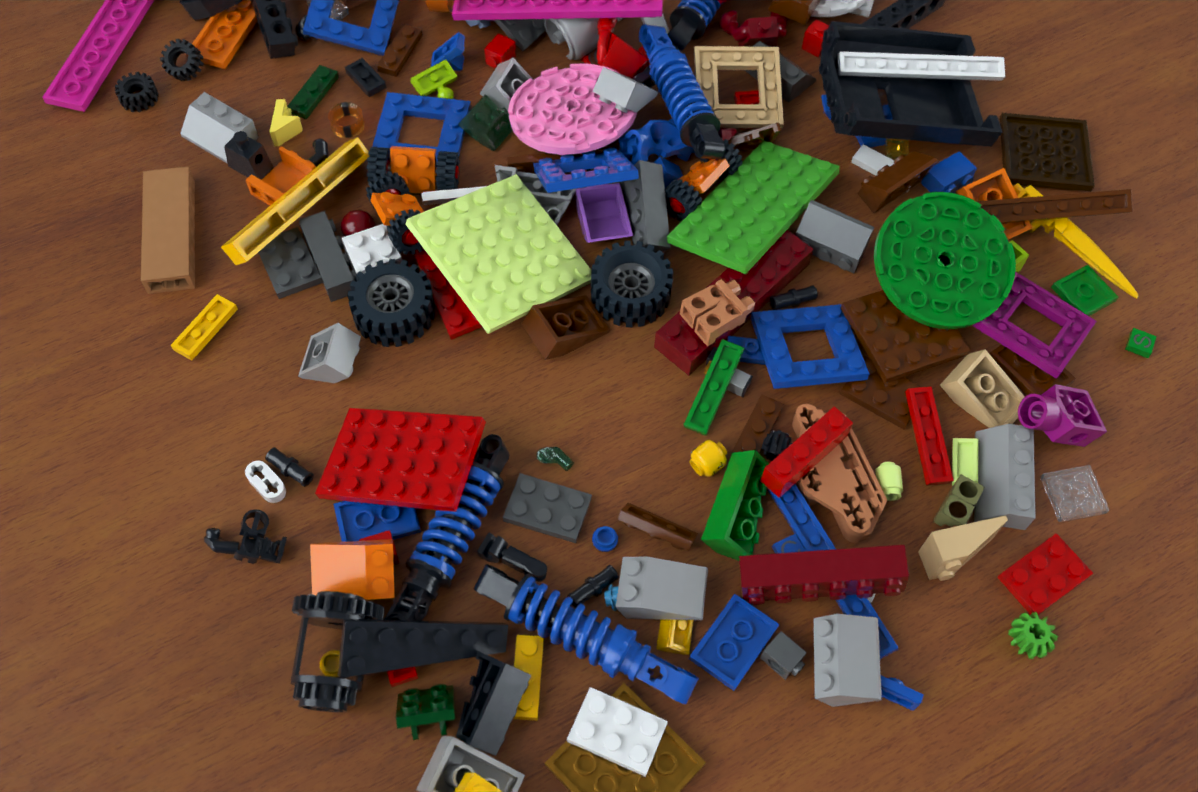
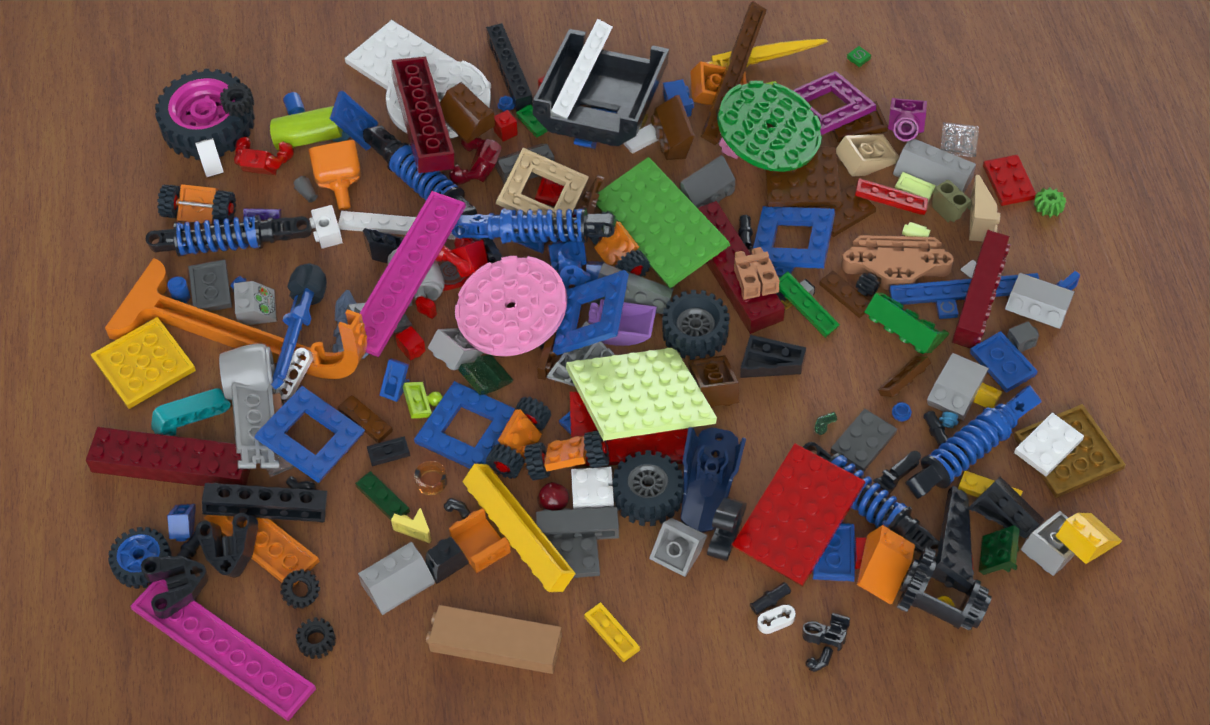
camera: 65 degrees left, 5 degrees down
white tile [422,186,486,205] -> none
slope [593,67,658,113] -> none
yellow head [689,440,728,477] -> none
red brick [761,406,853,498] -> none
dark brown plate [999,113,1095,192] -> none
green tile [1051,265,1118,316] -> none
none -> red plate [416,296,437,319]
none -> dark blue piece [681,427,746,533]
none -> black connector [707,497,747,561]
none -> black wedge [740,335,806,378]

